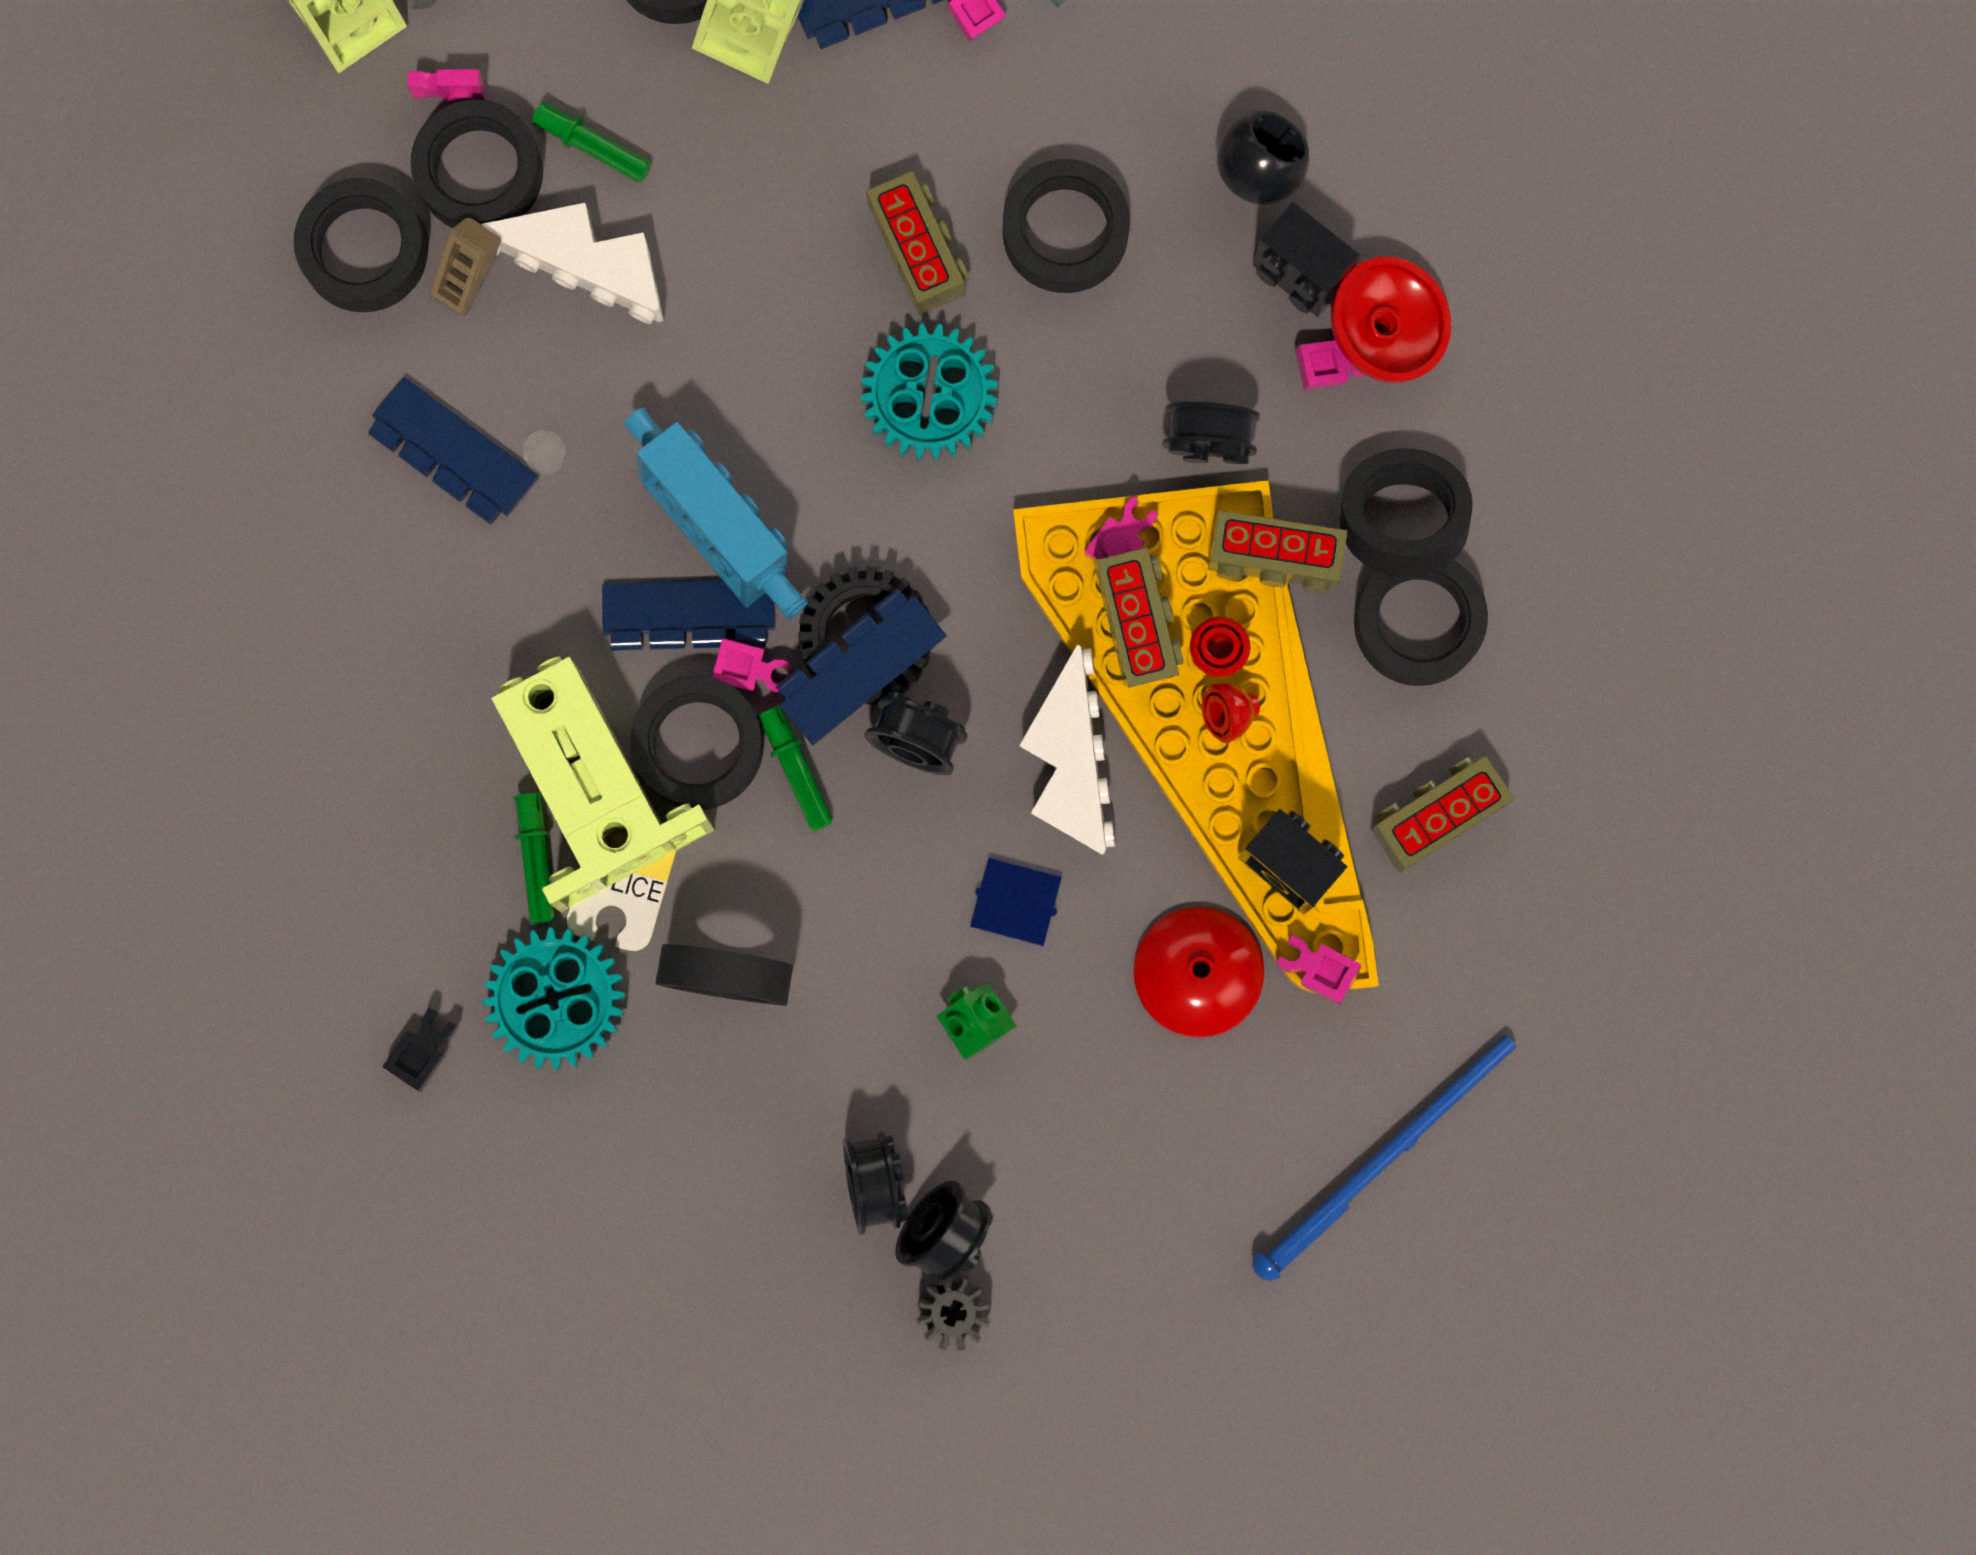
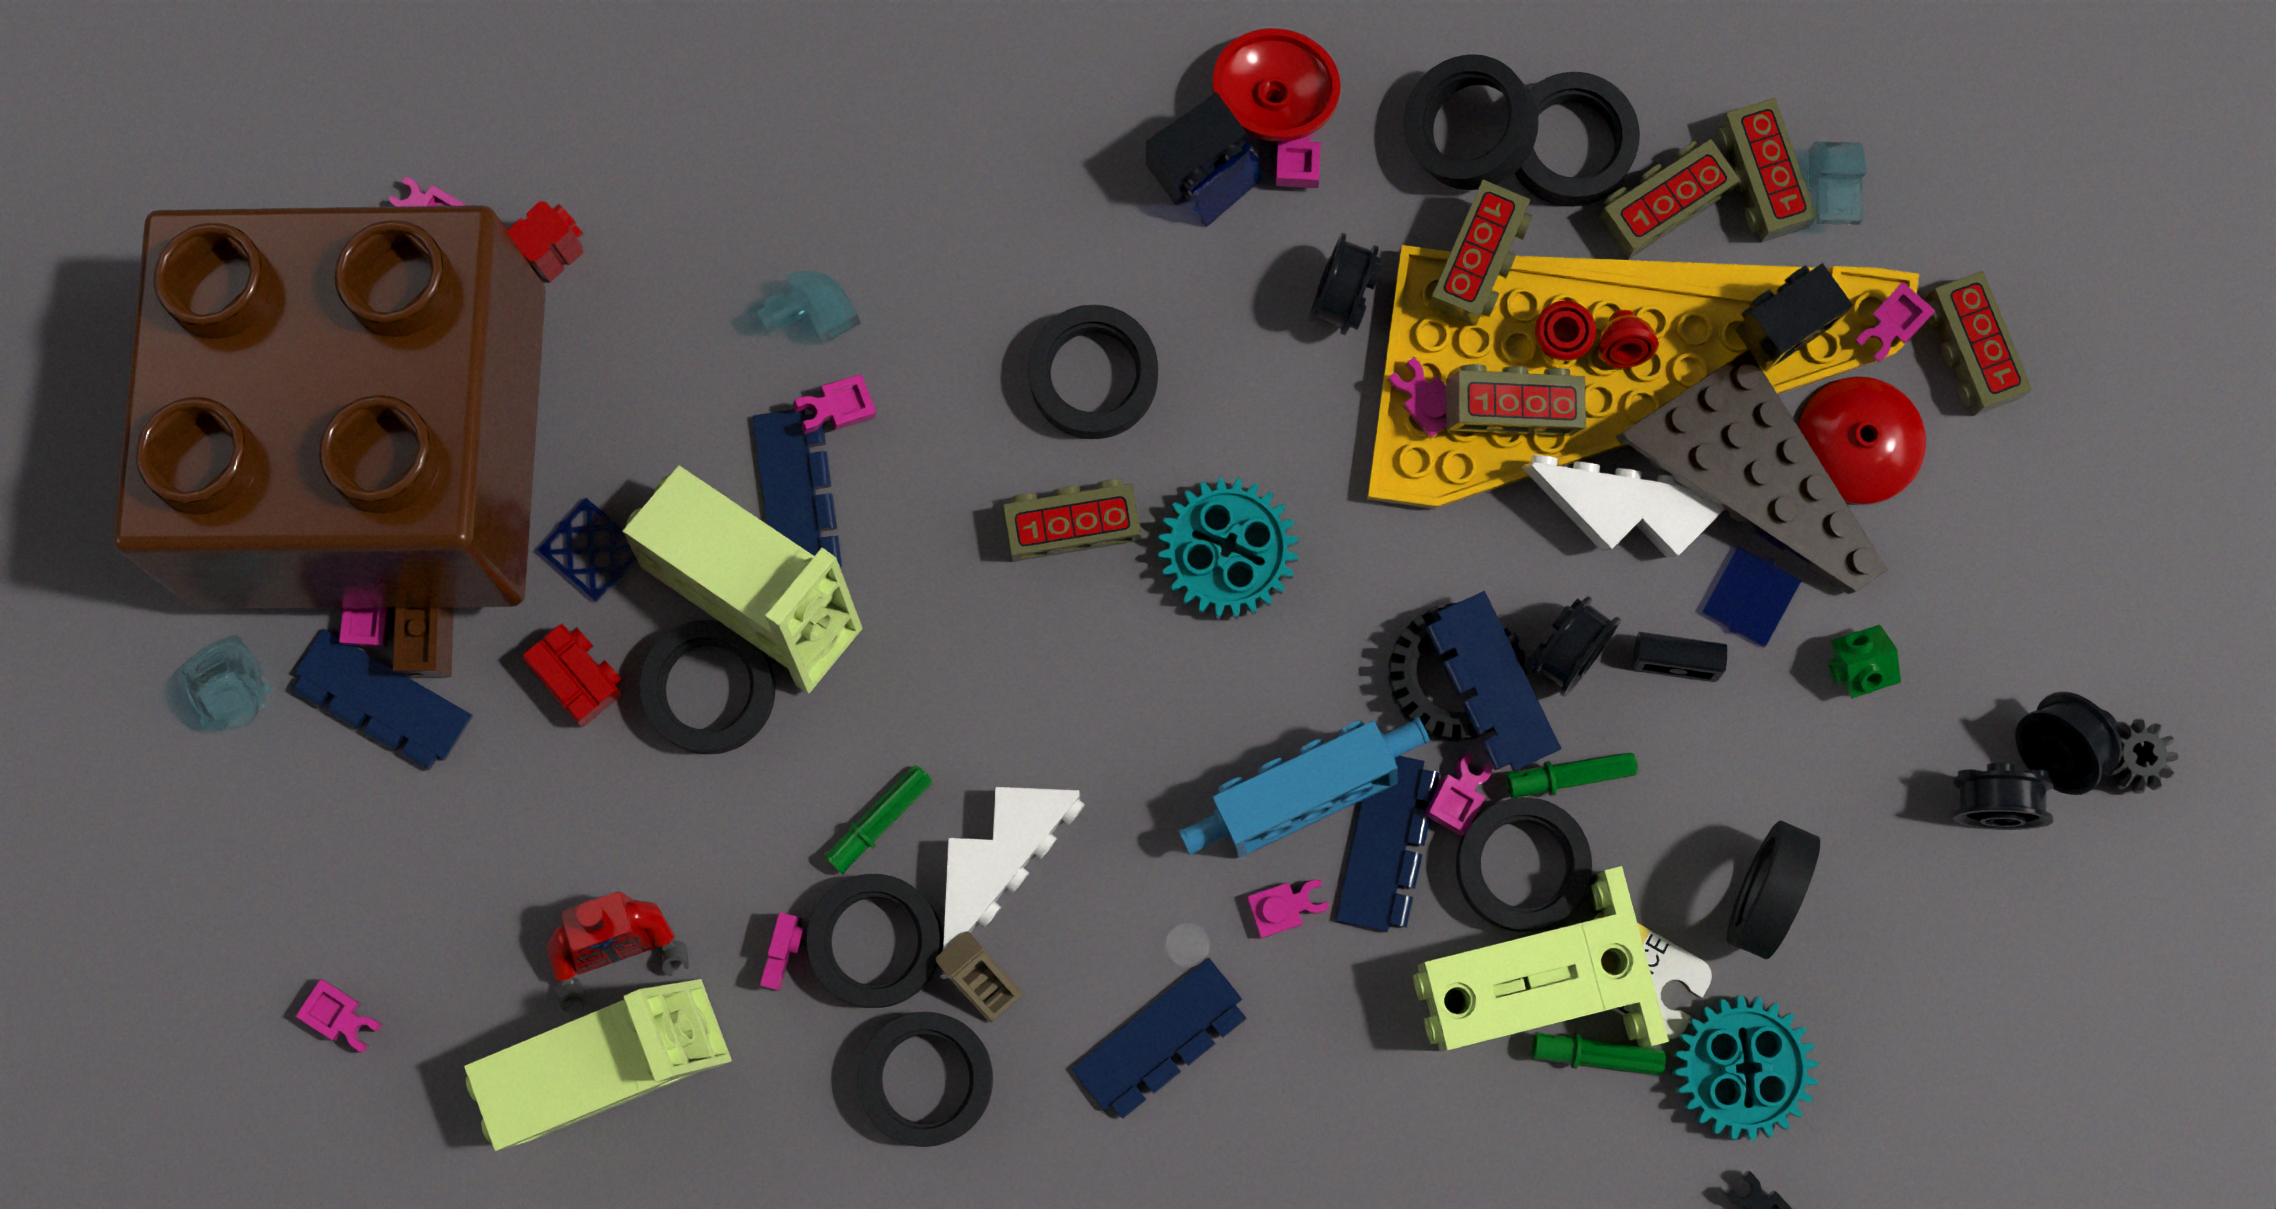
camera: 75 degrees left, 0 degrees up
black wheel [1217,111,1310,205] -> none
blue bar [1252,1035,1516,1281] -> none
none -> clear blue piece [1191,142,1262,227]
none -> dark pink plate [1247,880,1330,939]
none -> olive brick [1599,139,1741,260]
none -> dark brown wing [1616,349,1888,594]
none -> black brick [1632,631,1727,682]
none -> clear light blue brick [1808,141,1866,225]
none -> olive brick [1925,271,2032,416]

